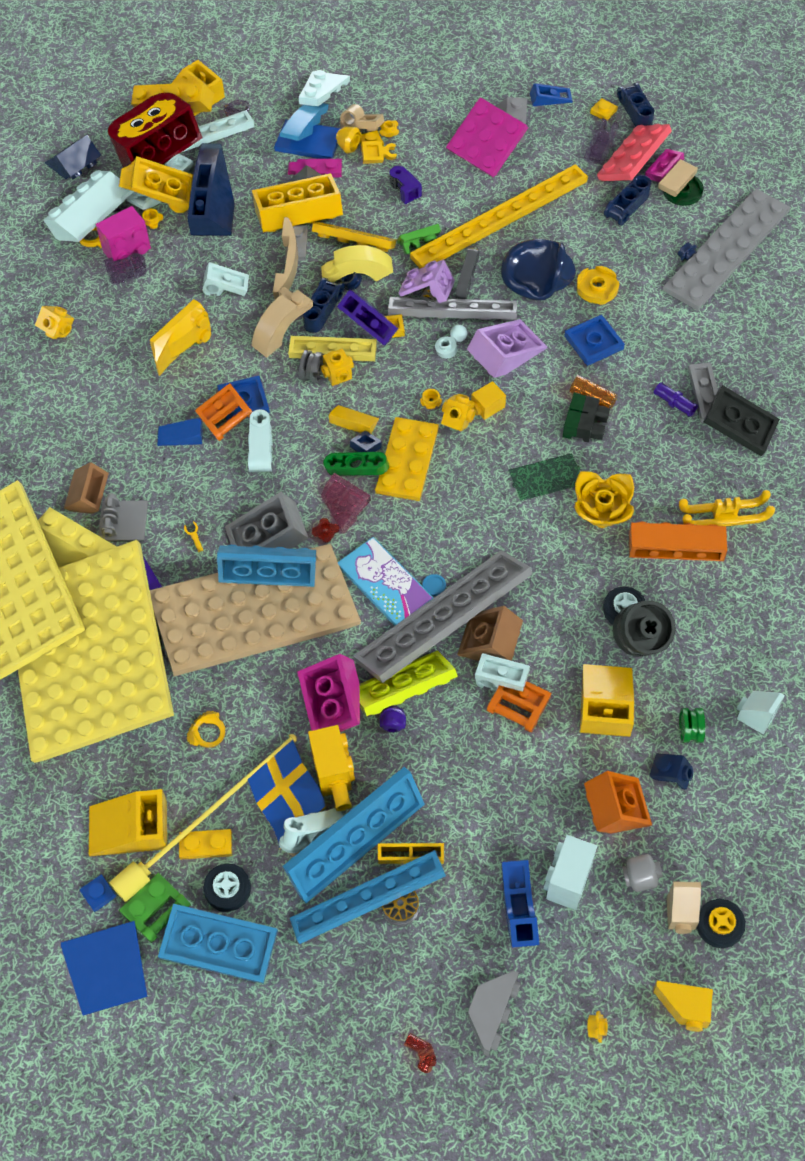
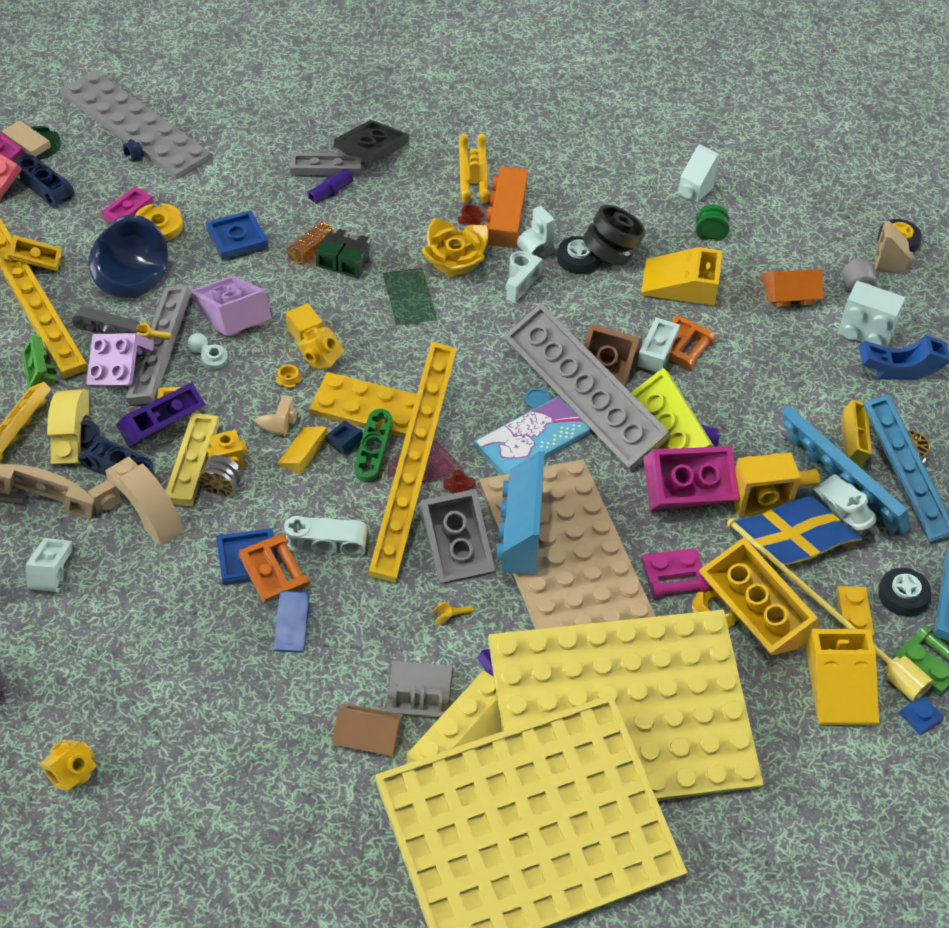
camera: 90 degrees left, 10 degrees down
yellow slope [150,299,211,376] -> none
dark blue bracket [649,753,693,790] -> none
none -> yellow slope [7,235,63,272]
none -> dark pink plate [102,186,154,223]
none -> yellow hand [136,323,172,339]
none -> tan plate [254,395,297,436]
none -> yellow plate [367,341,457,583]
none -> clear red plate [457,204,484,225]
none -> light aqua plate [505,251,542,303]
none -> light aqua plate [517,206,555,257]
none -> dark pink plate [641,548,710,599]
none -> yellow slope [699,537,820,656]

